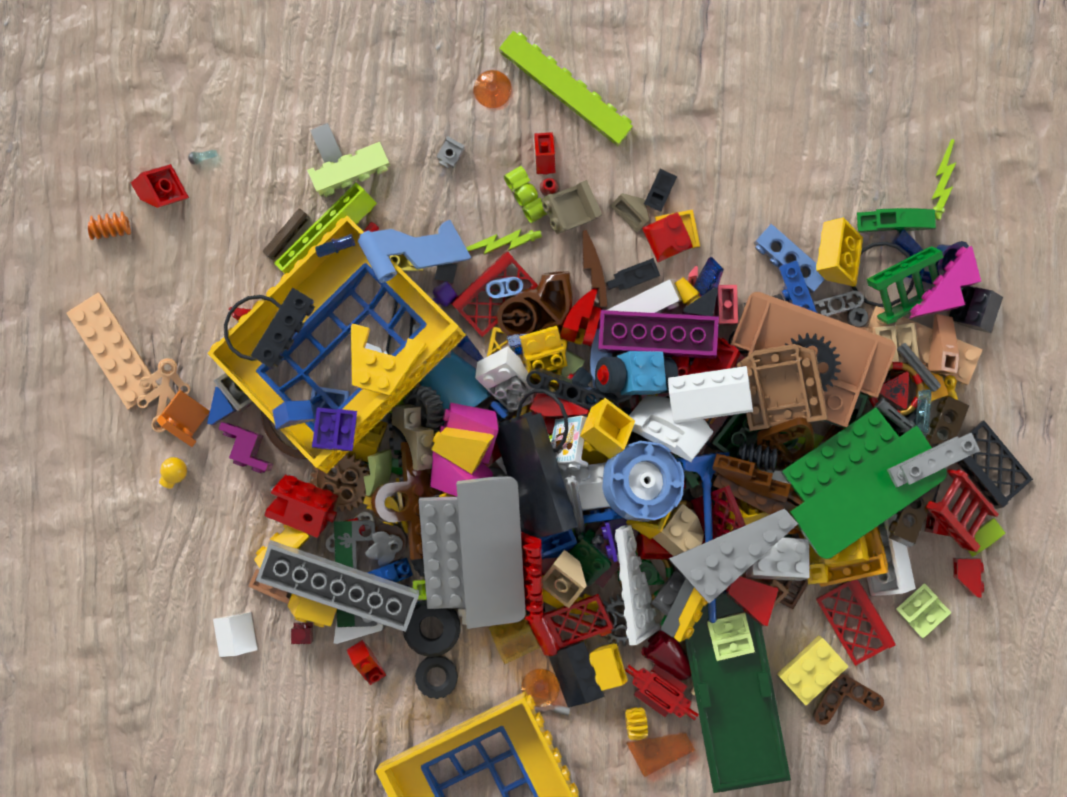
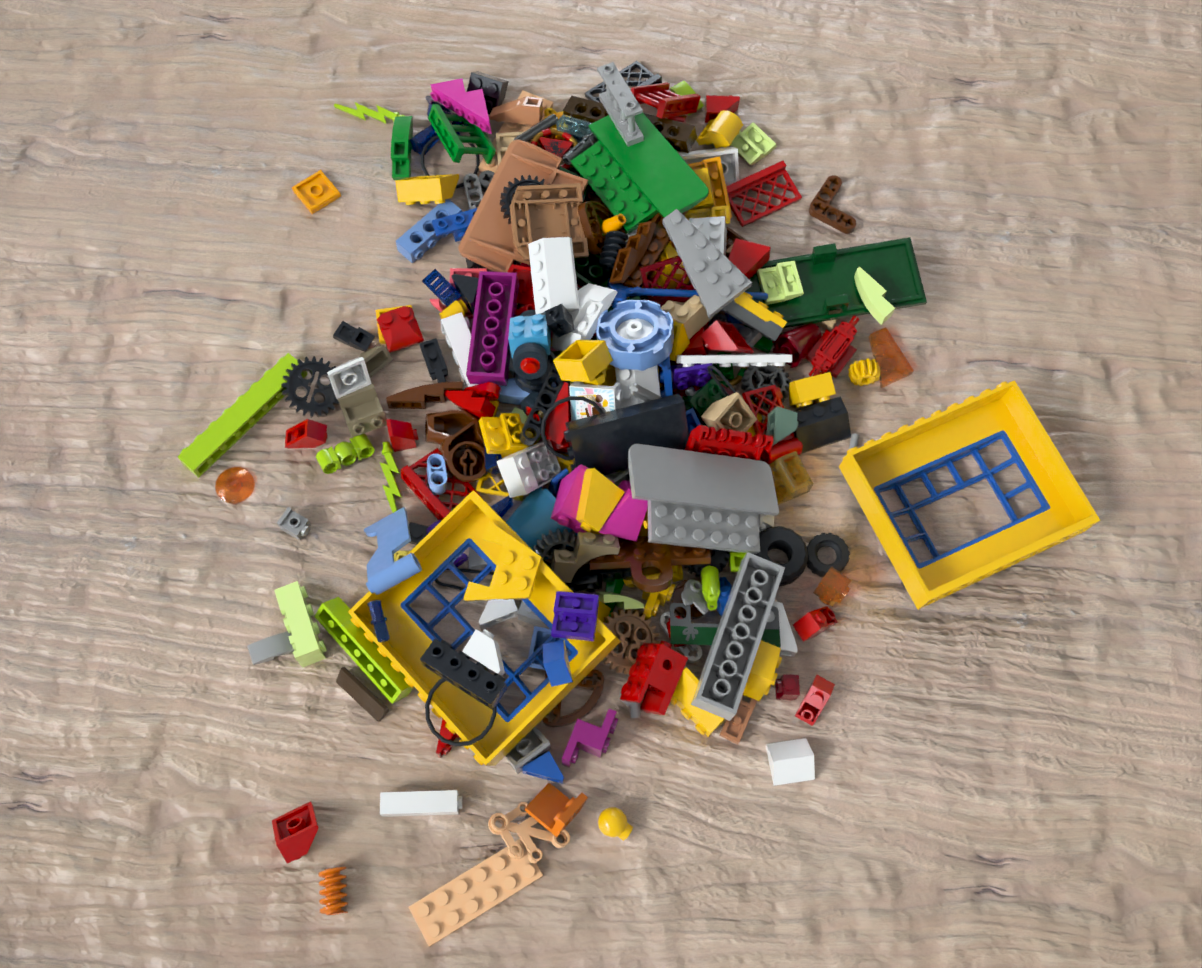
camera: 90 degrees left, 20 degrees down
clear light blue piece [188,150,218,165] -> none
clear orange dish [521,668,560,707] -> none
red cone [540,178,559,196] -> none
light yellow brick [777,636,849,706] -> none
none -> black gear [281,356,339,418]
none -> light orange tile [292,170,341,214]
none -> white slope [327,357,371,399]
none -> white brick [380,790,463,817]
none -> red slope [386,419,419,452]
none -> white slope [462,629,505,676]
none -> black brick [545,304,575,338]
none -> light orange cone [601,214,626,235]
none -> yellow brick [696,111,743,148]
none -> red slope [700,320,754,354]
none -> lime piece [701,566,720,610]
none -> black piece [707,365,752,411]
none -> sand green slope [766,406,798,446]
none -> red slope [795,675,835,726]
none -> clear orange brick [813,566,852,607]
none -> yellowish green slope [854,267,895,325]

